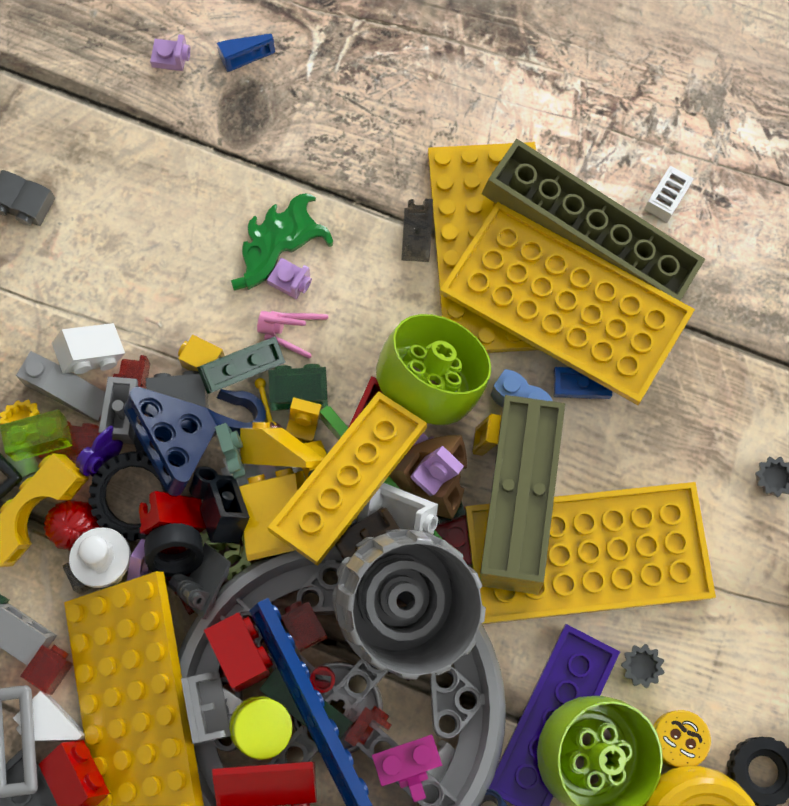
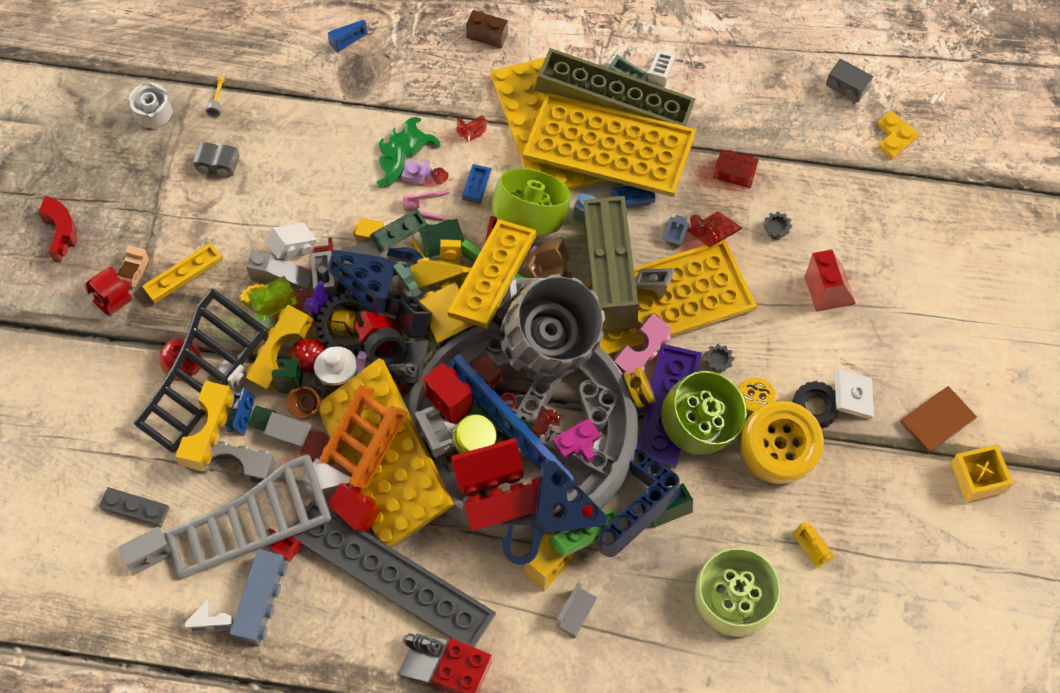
camera: 10 degrees left, 10 degrees down
lavender bracket [150,34,190,71] -> none
clear smoke hinge [402,199,433,262] -> none
lavender bracket [411,446,464,496] -> none
yellow tile [472,413,501,456] -> none
none -> light grey hinge [205,76,225,117]
none -> dark green hinge [272,358,303,394]
none -> dark orange hair [286,386,321,419]
none -> orange fence [319,385,408,488]
none -> yellow head [328,309,360,336]
none -> clear red hinge [431,167,449,185]
none -> clear red bracket [456,115,487,142]
none -> blue plate [462,164,492,204]
none -> reddish brown brick [466,10,508,49]
none -> sand green slope [609,55,648,81]
none -> bright pink arch [612,313,672,374]
none -> yellow head [623,366,655,408]
none -> light grey slope [635,268,675,299]
none -> sand blue bracket [663,215,690,246]
none -> clear red hinge [687,211,742,247]
none -> clear red brick [713,149,759,188]

